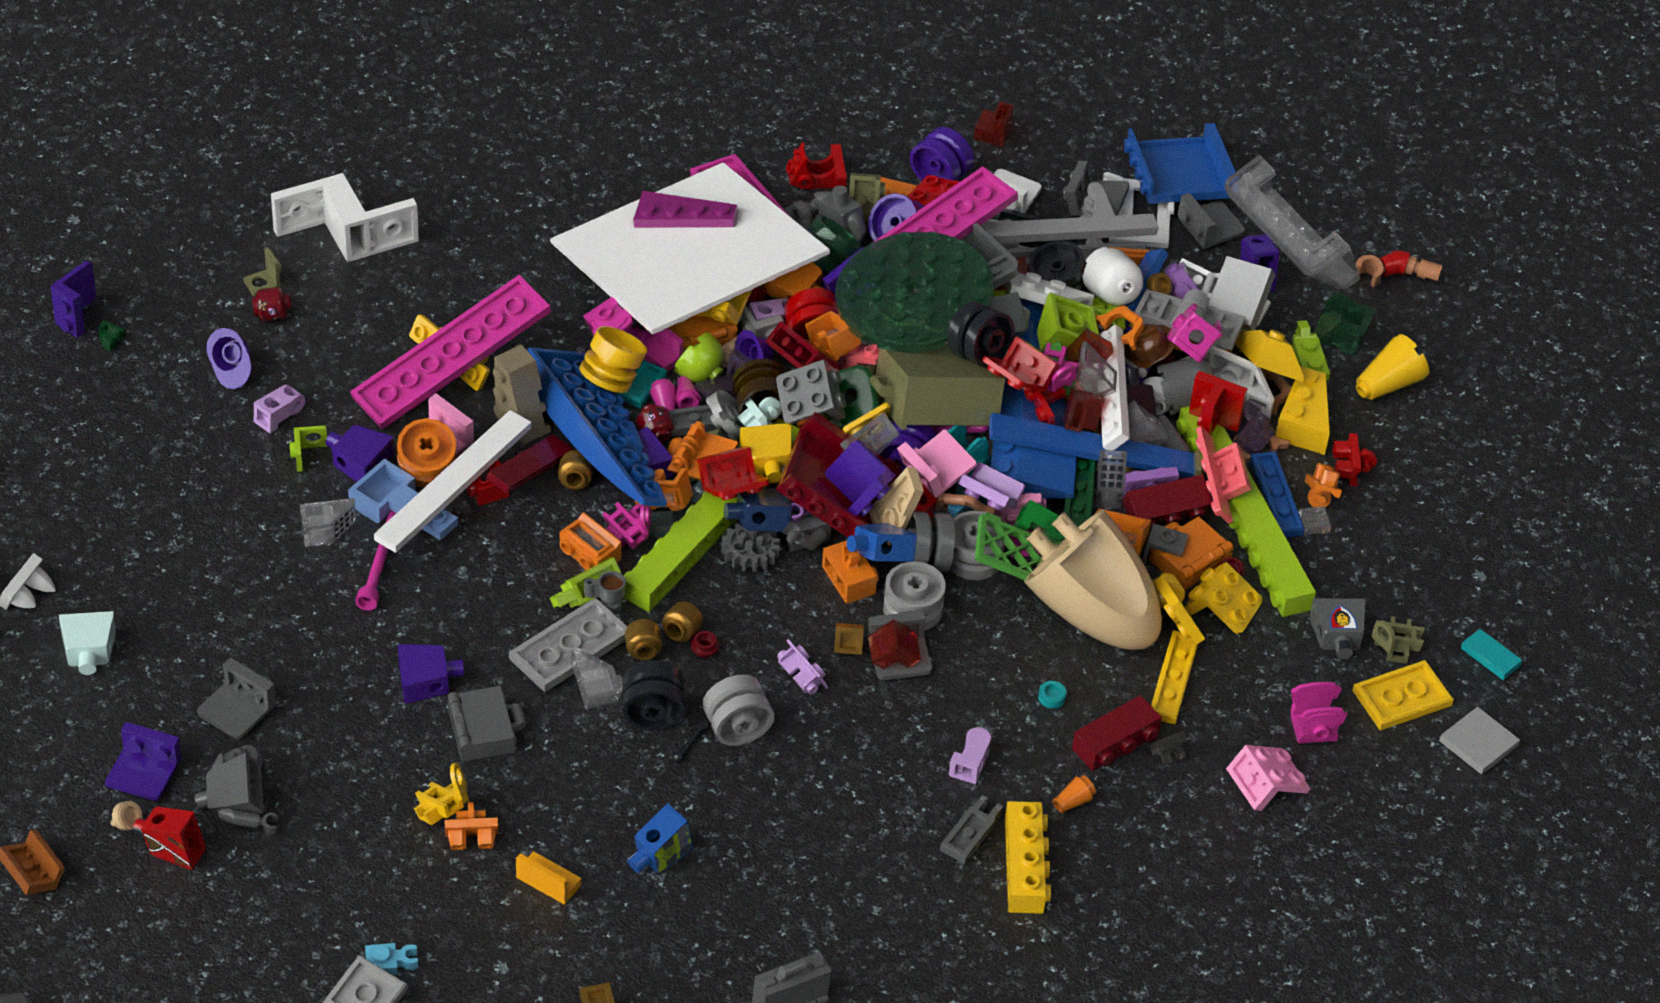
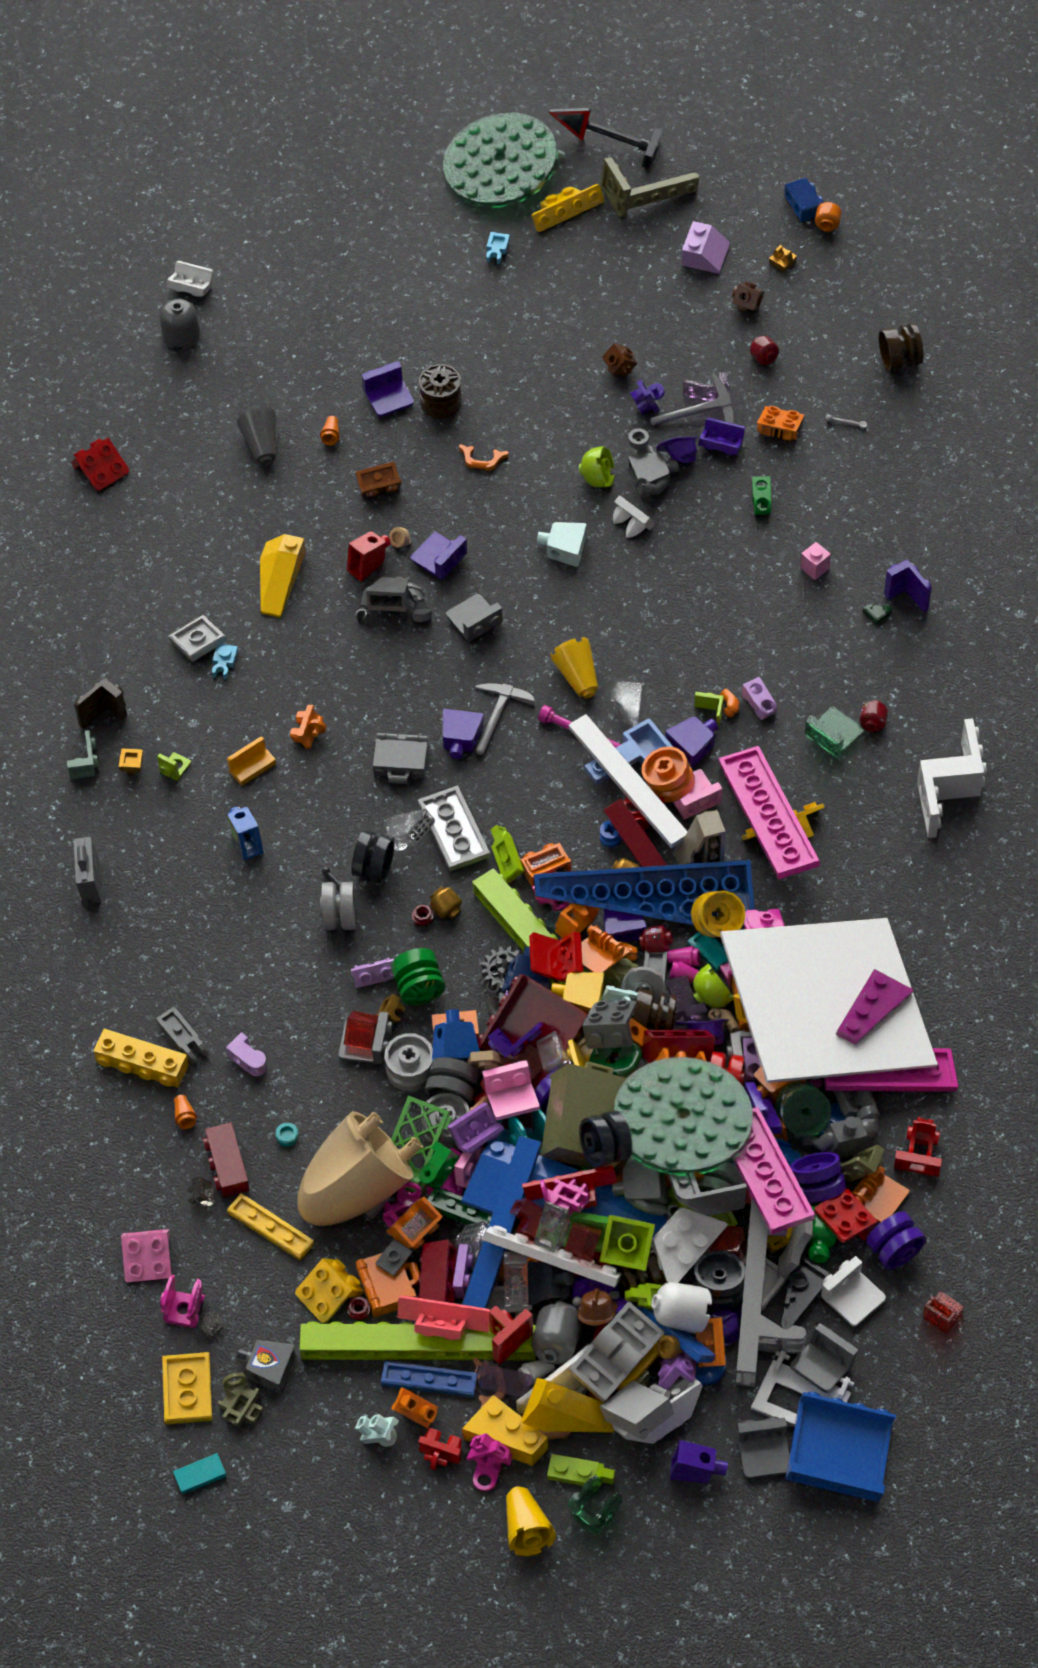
camera: 115 degrees right, 10 degrees up
piece [206,328,252,389] -> none
olive bracket [243,247,282,296] -> none
yellow piece [414,763,469,825] -> none
dark grey piece [584,571,626,615] -> none
pearl gold head [625,619,662,661] -> none
red bracket [982,337,1061,393] -> none
orange helmet [1095,306,1144,350] -> none
yellow plate [1152,573,1205,645] -> none
dark pink piece [1166,303,1224,363] -> none
clear windscreen [1225,155,1360,289] -> none
clear tile [1298,507,1331,535] -> none
nougat piece [1353,250,1443,288] -> none
light grey tile [1439,707,1520,774] -> none
none -> lime bracket [157,752,191,781]
none -> yellow wedge [260,534,306,618]
none -> light aqua hips [355,1414,399,1447]
none -> green wheel [391,948,446,1005]
none -> dark pink piece [467,1433,512,1491]
none -> light grey piece [475,683,535,755]
none -> yellow cone [550,637,598,699]
none -> blue wheel [600,821,621,848]
none -> orange arm [720,688,740,717]
none -> bright pink brick [800,542,831,580]
none -> clear green bracket [805,706,864,758]

